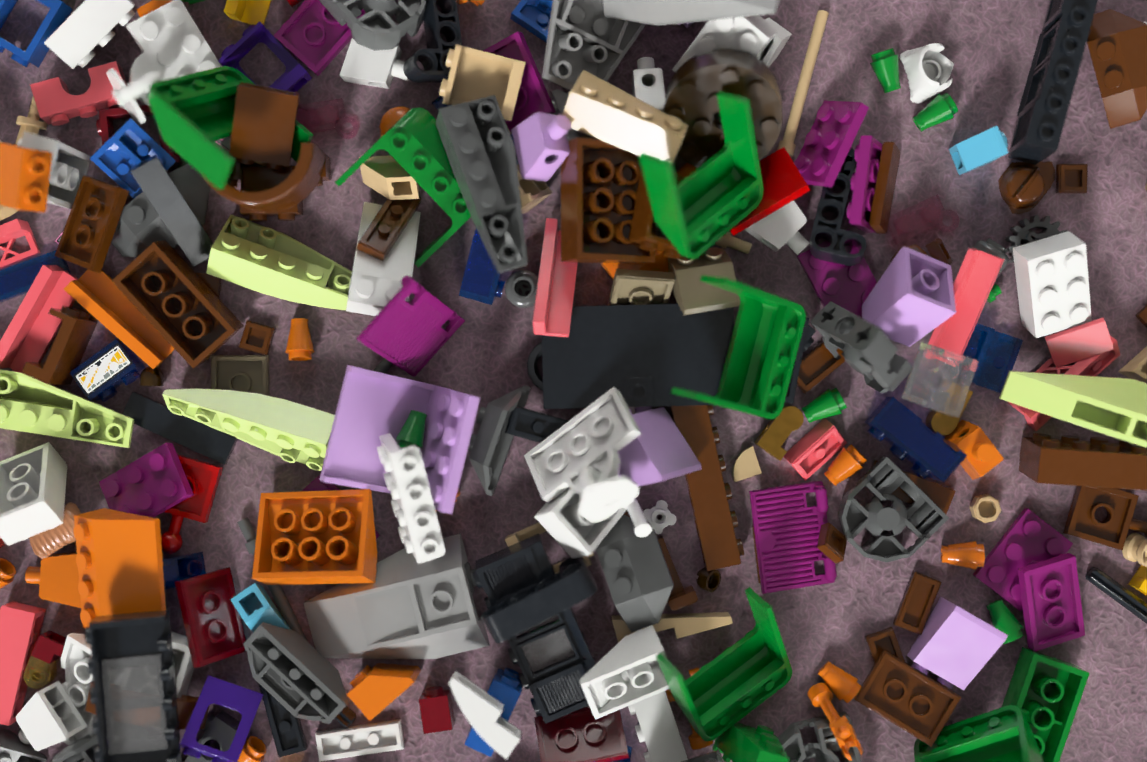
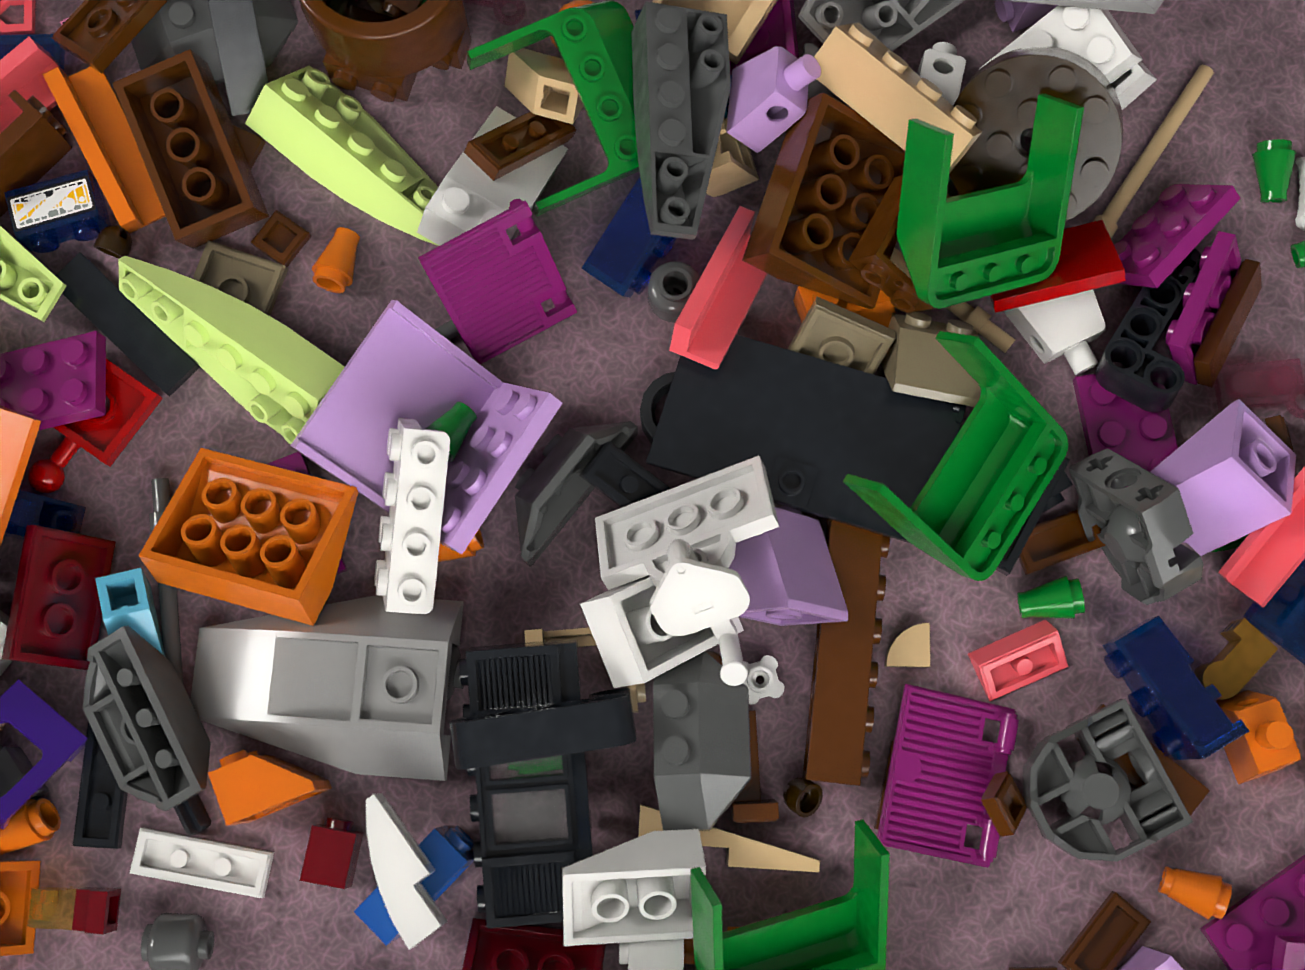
camera: 20 degrees right, 10 degrees down
pearl gold leg [754,406,804,461] -> none
orange cone [824,444,867,486] -> none
clear slope [901,342,979,417] -> none
tan tile [969,494,1001,523] -> none

